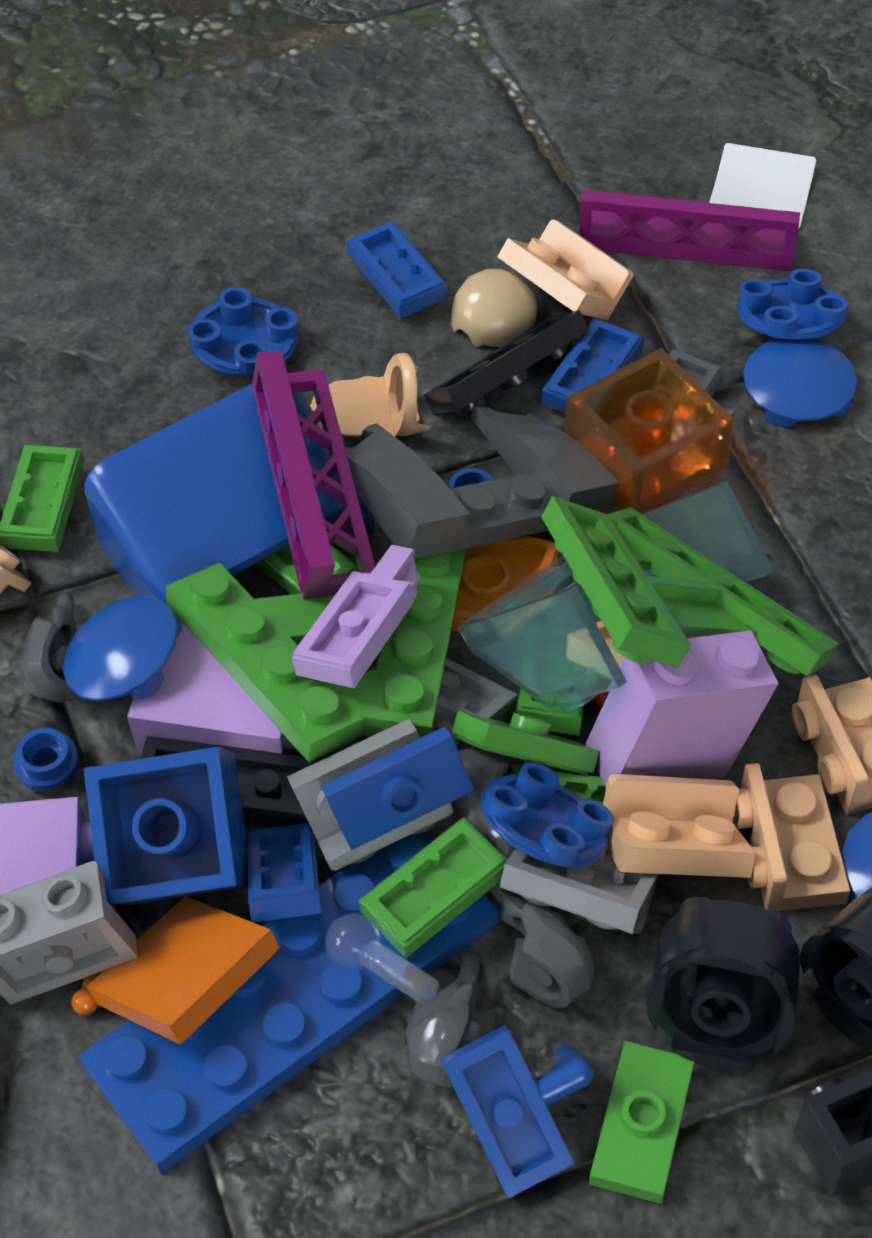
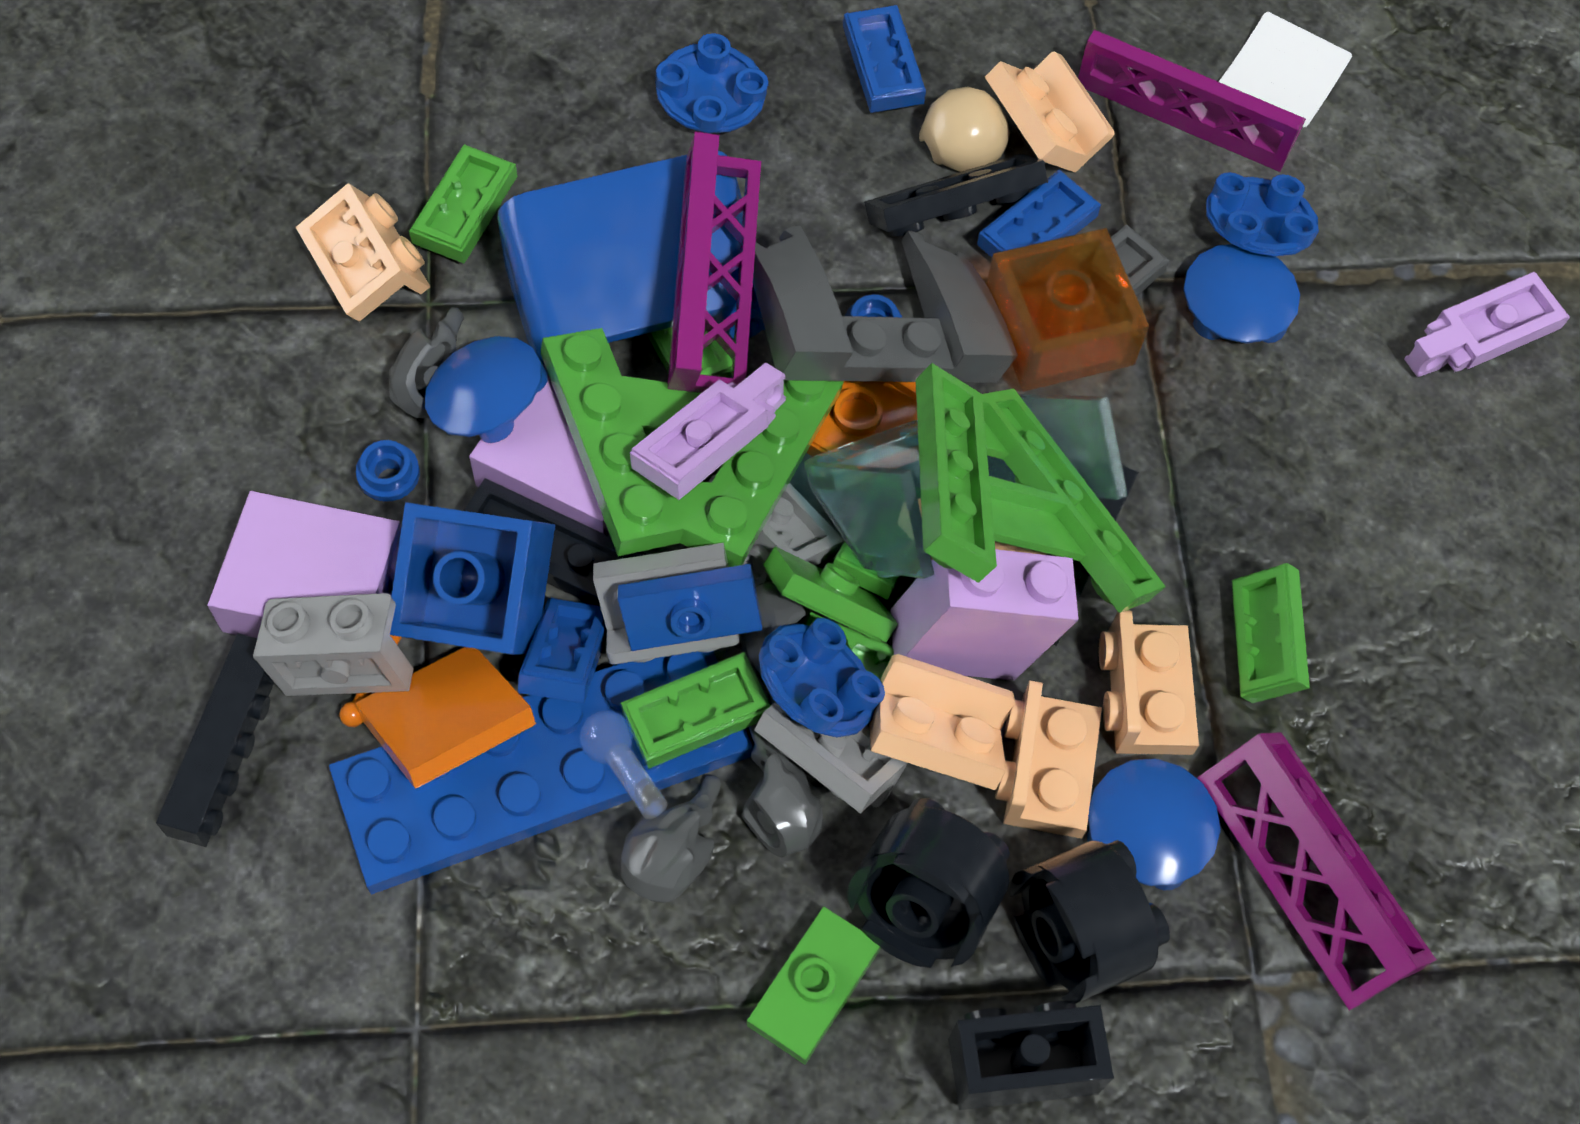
camera: 10 degrees right, 10 degrees up
light nougat piece [310,353,431,438] -> none
blue plate [440,1025,594,1199] -> none

